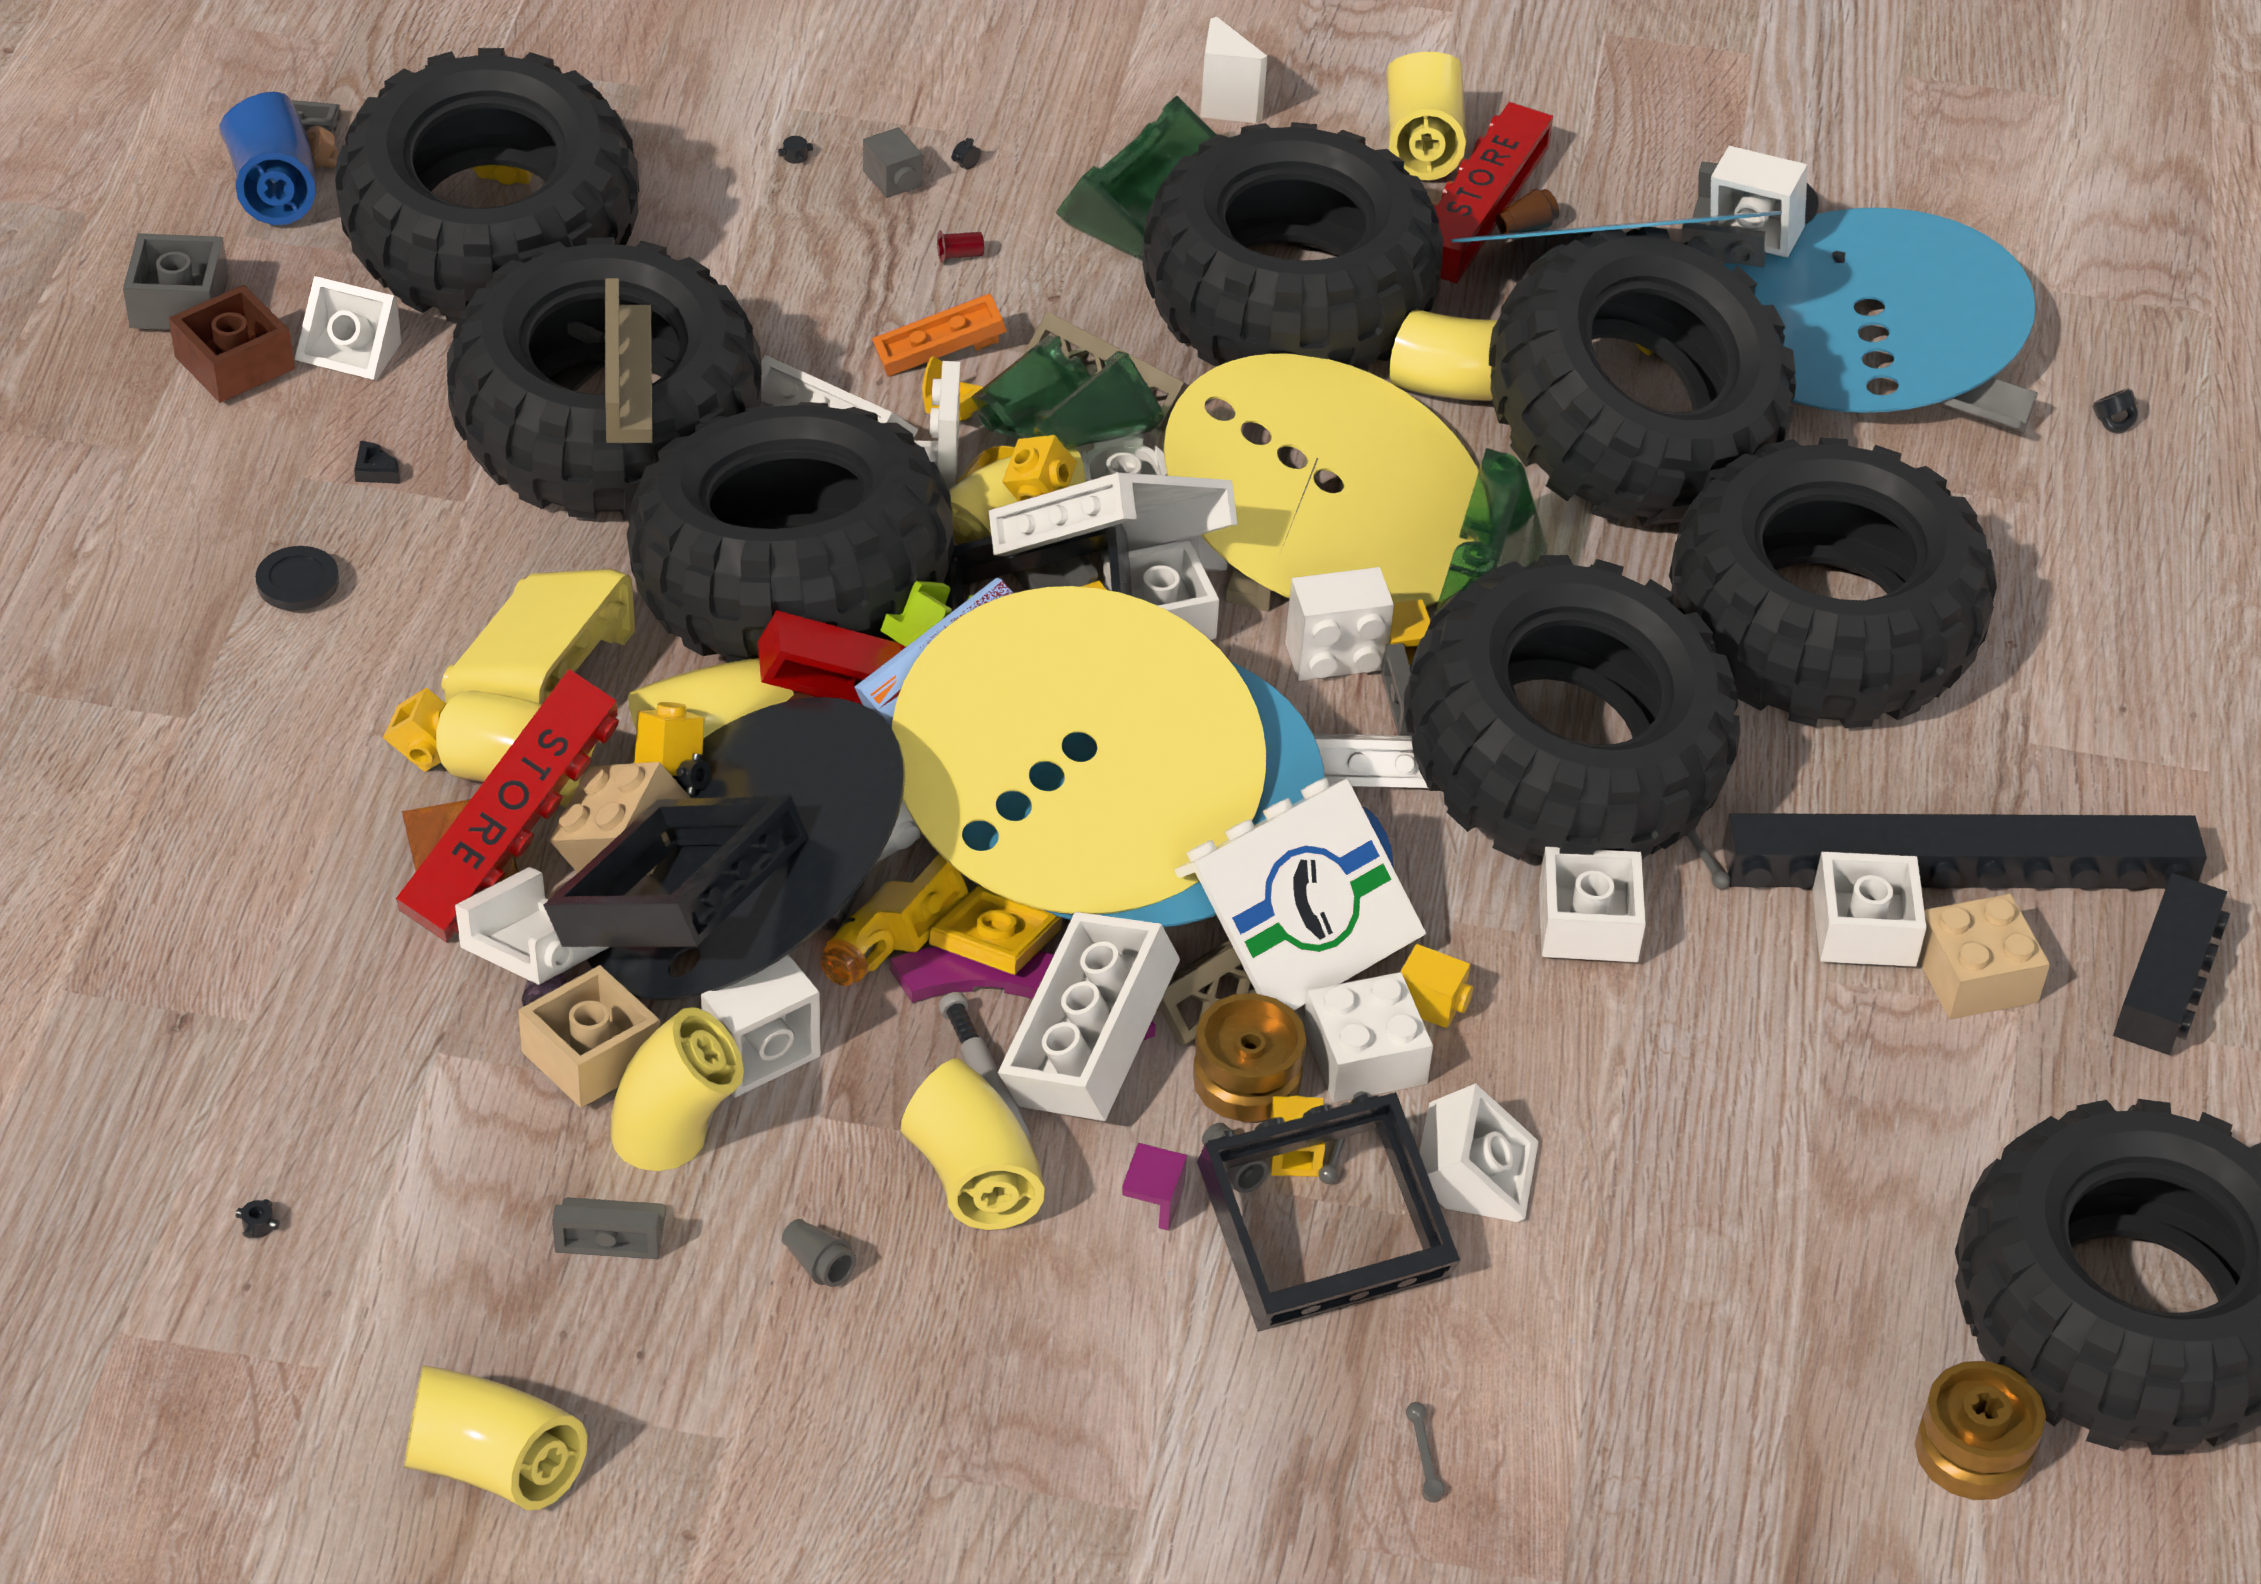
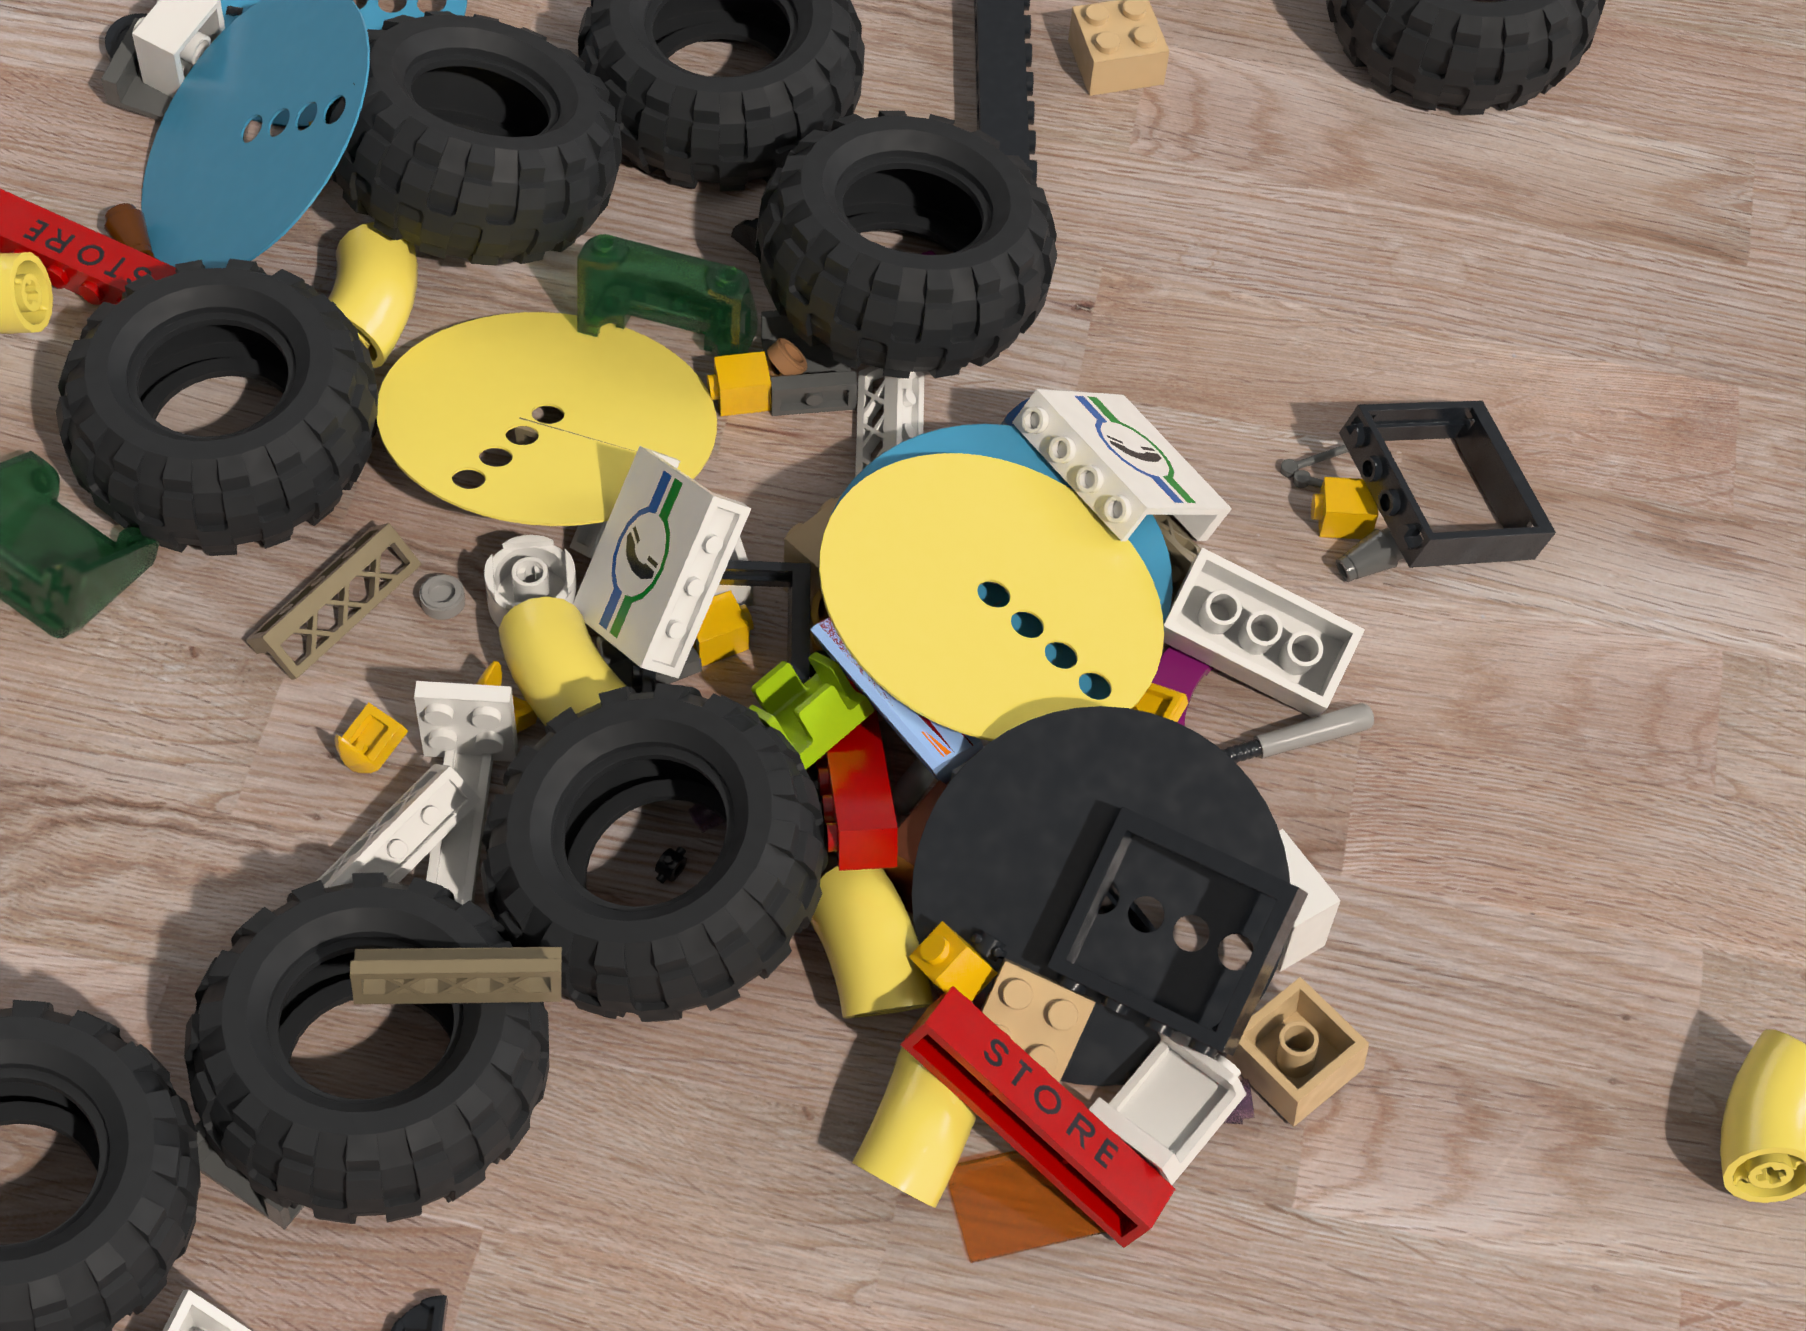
camera: 90 degrees left, 10 degrees up
yellow brick [383,687,447,772] -> none
light yellow windscreen [441,569,635,704] -> none
dark grey panel [552,1197,666,1260] -> none
light yellow brick [610,1007,744,1171] -> none
dark grey cone [782,1219,856,1287] -> none
orange hinge [872,293,1007,377] -> none
light yellow brick [901,1058,1044,1230] -> none
dark red piece [937,230,984,263] -> none
clear green windscreen [971,335,1165,449] -> none
yellow brick [1002,435,1077,502] -> none
magenta panel [1122,1143,1187,1231] -> none
pearl gold wheel [1193,993,1307,1122] -> none
white brick [1285,567,1394,681] -> none
white brick [1304,972,1433,1103] -> none
yellow brick [1400,944,1474,1029] -> none
dark grey hinge [1406,1402,1444,1503] -> none
white slope [1419,1083,1538,1222] -> none
white brick [1539,847,1646,962] -> none
white brick [1812,852,1926,967] -> none
pearl gold wheel [1915,1361,2046,1500] -> none

